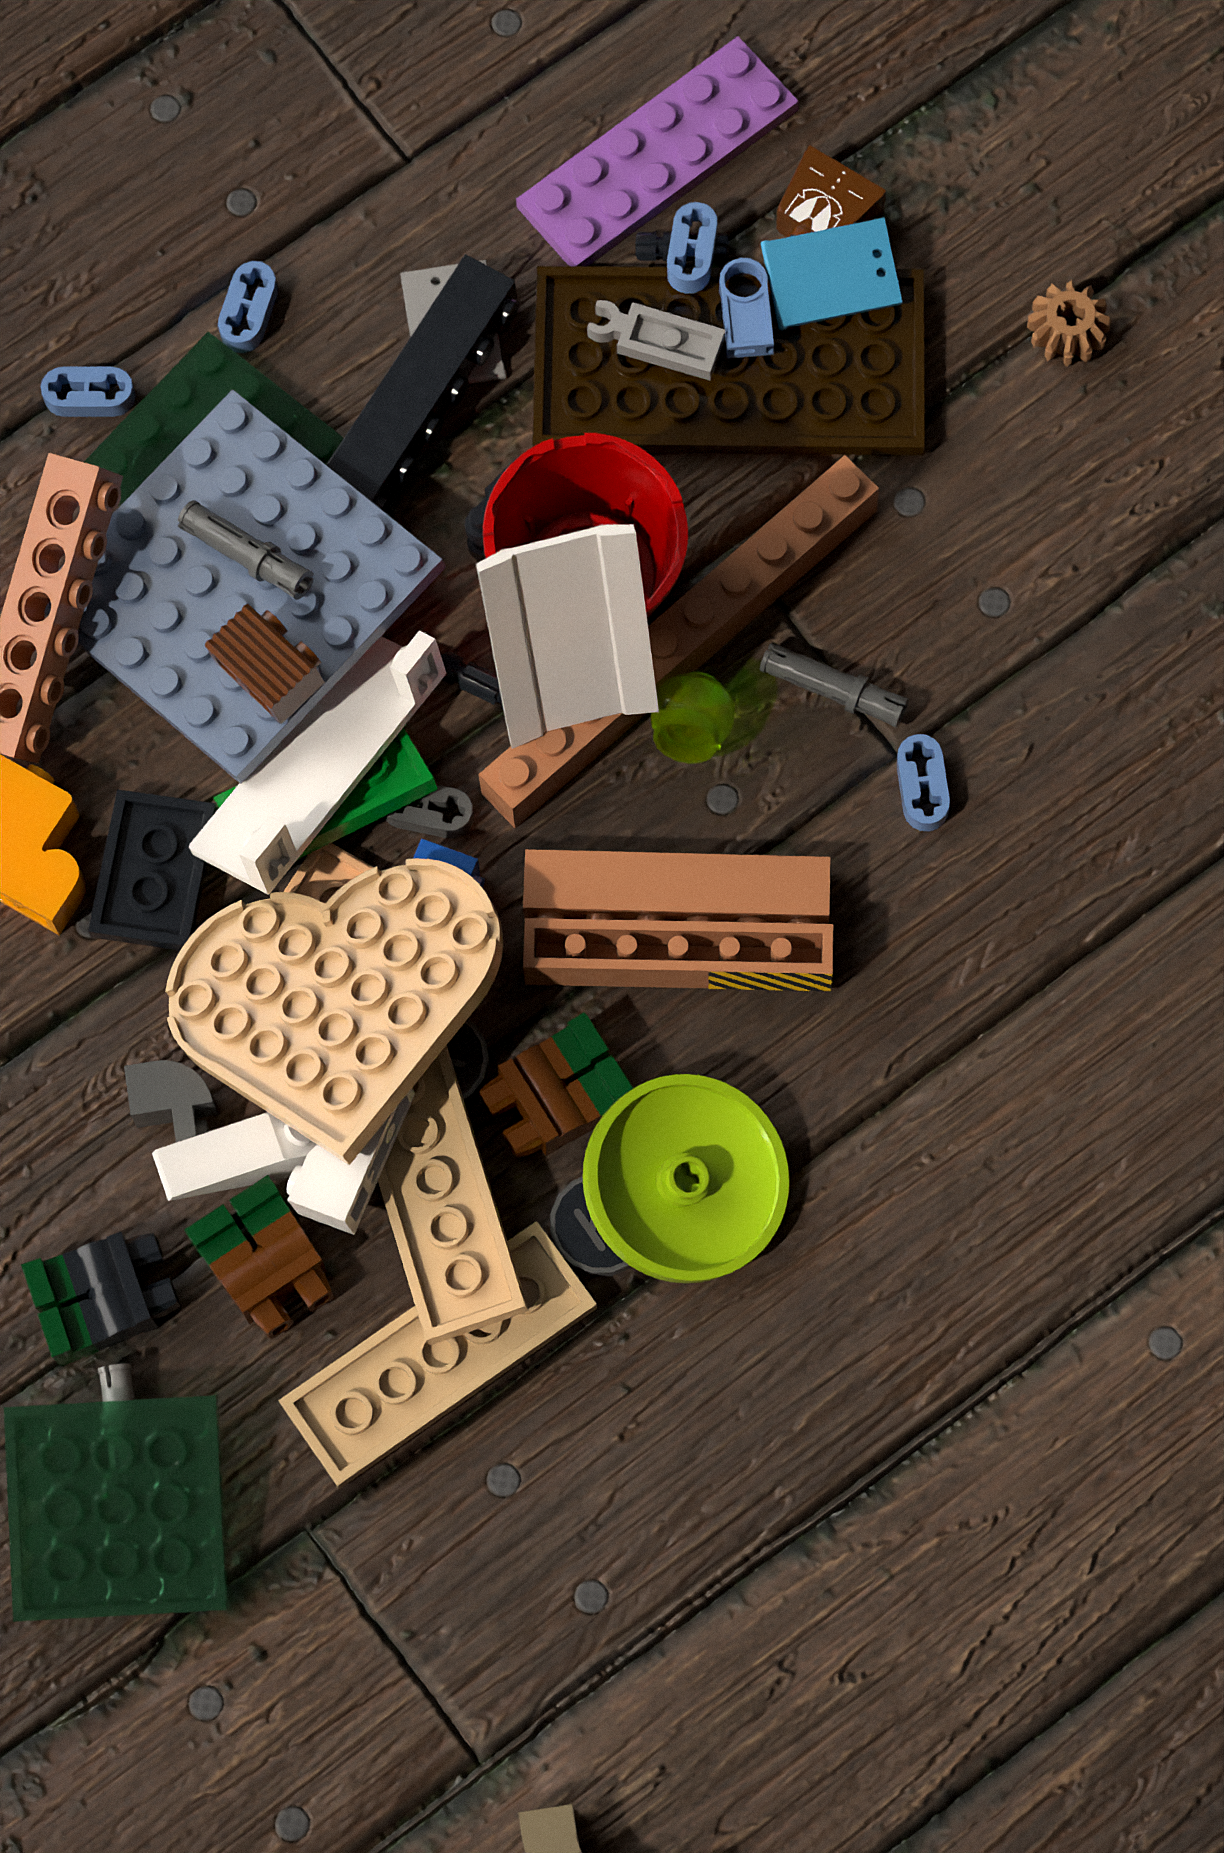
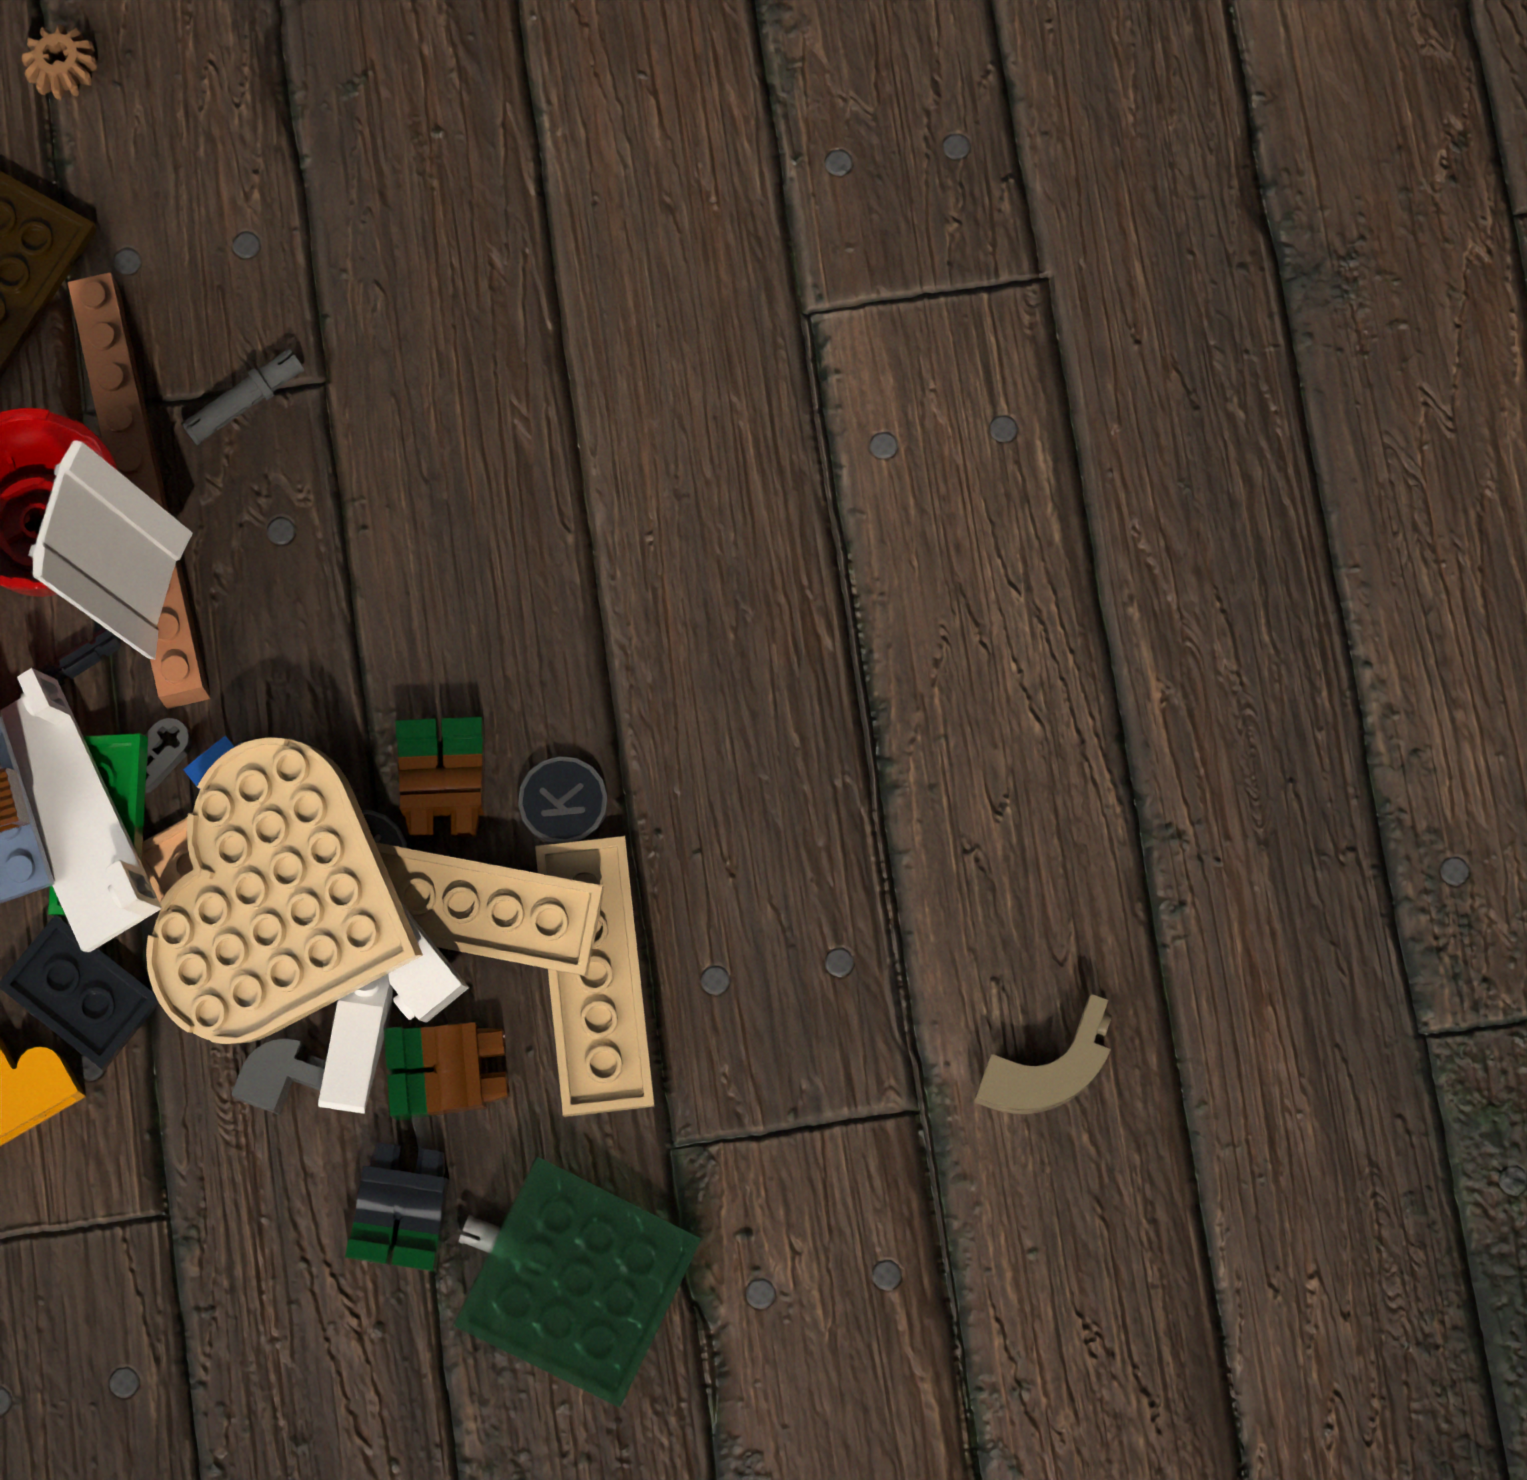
camera: 65 degrees left, 5 degrees up
nougat brick [523,849,830,924] -> none
nougat brick [523,918,833,991] -> none
lime dish [583,1074,789,1283] -> none
clear neon green piece [650,672,735,764] -> none
medium blue beam [897,734,950,832] -> none

